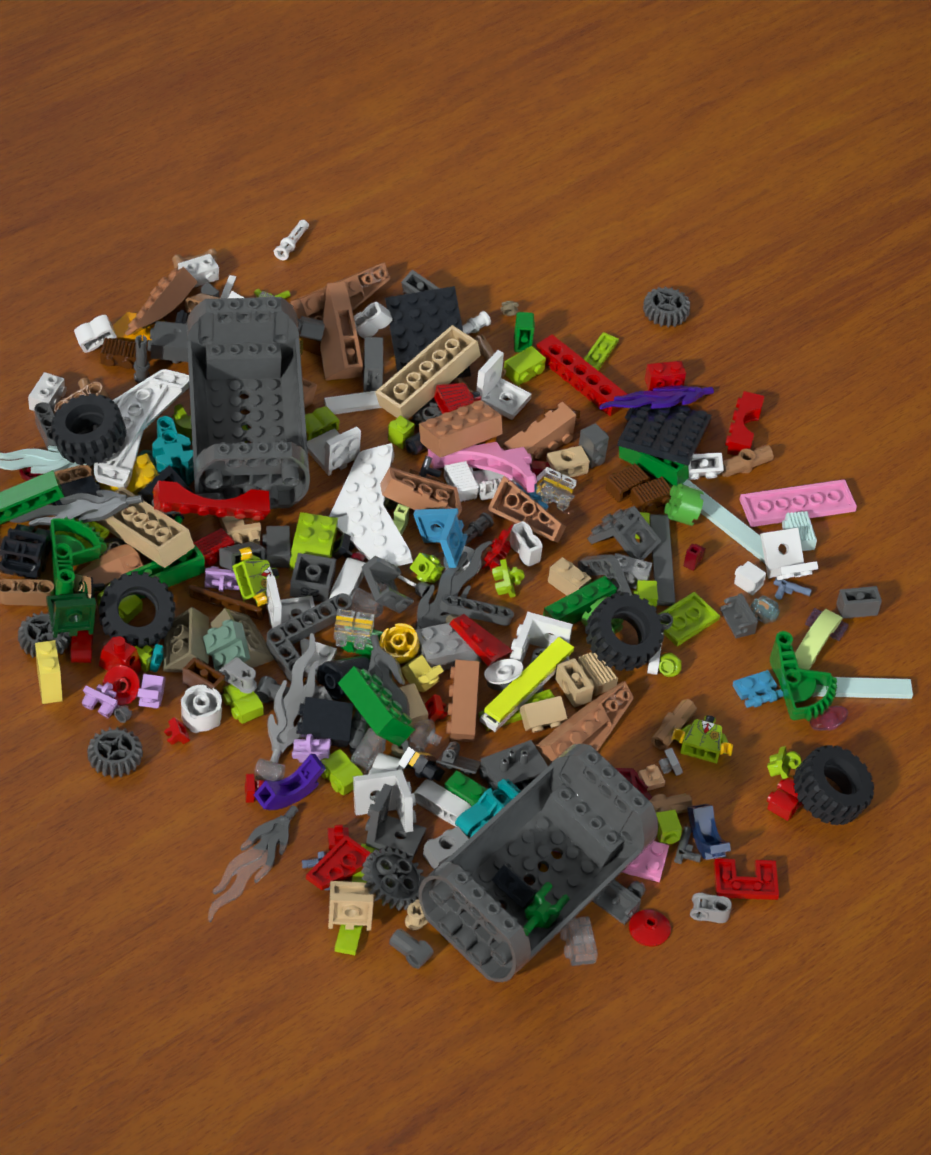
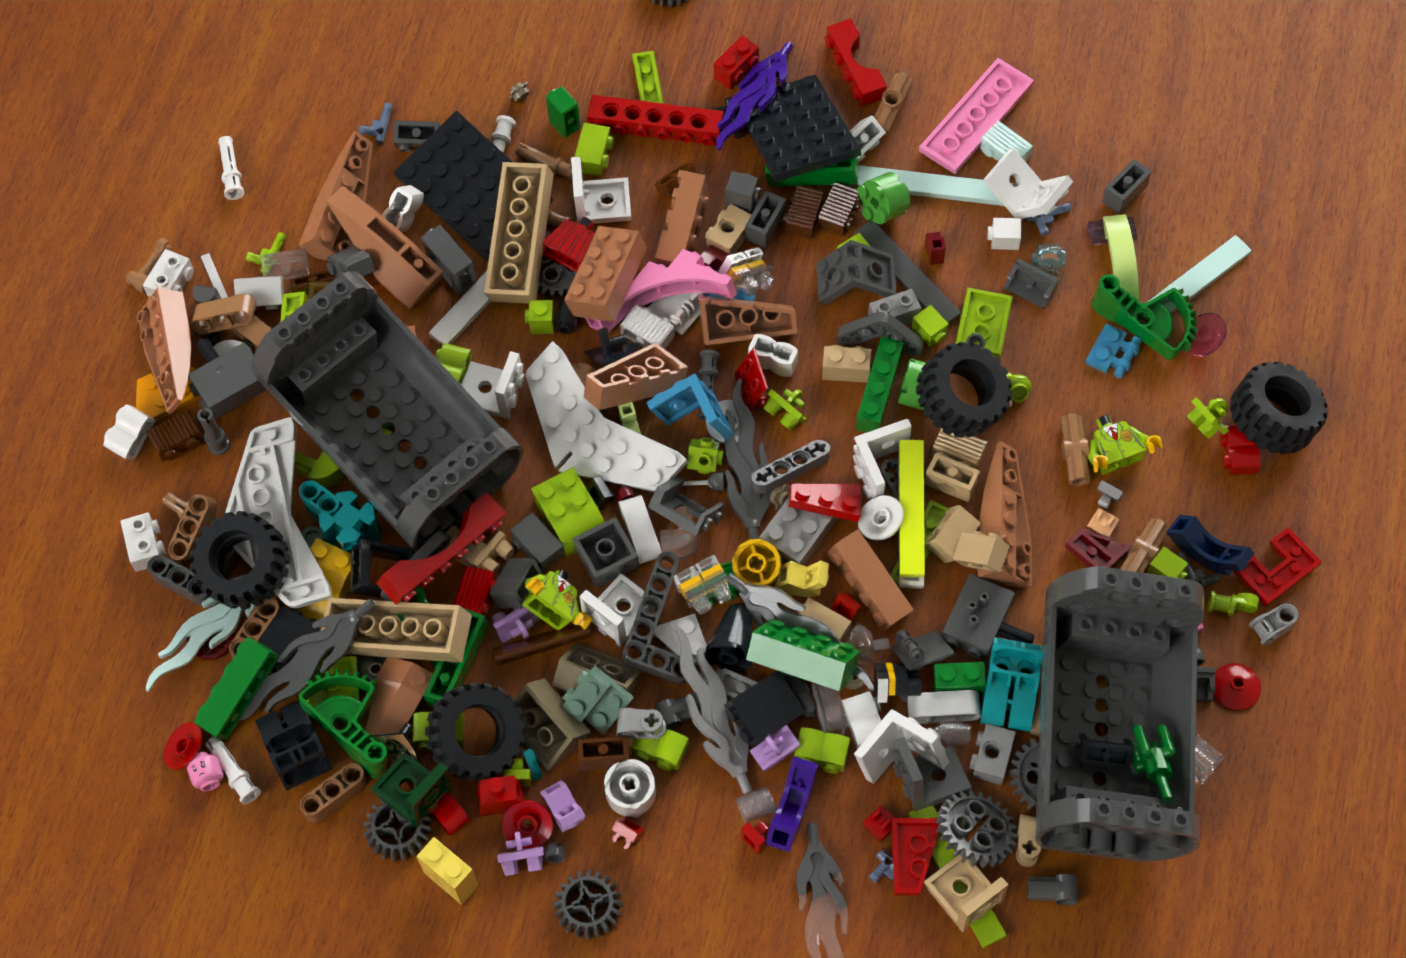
camera: 30 degrees left, 15 degrees up
none -> sand blue hose [359,103,393,145]
none -> dark grey brick [745,191,786,248]
none -> clear brick [933,721,971,747]
none -> tan brick [953,530,1010,572]
none -> lime connector [1207,591,1259,617]

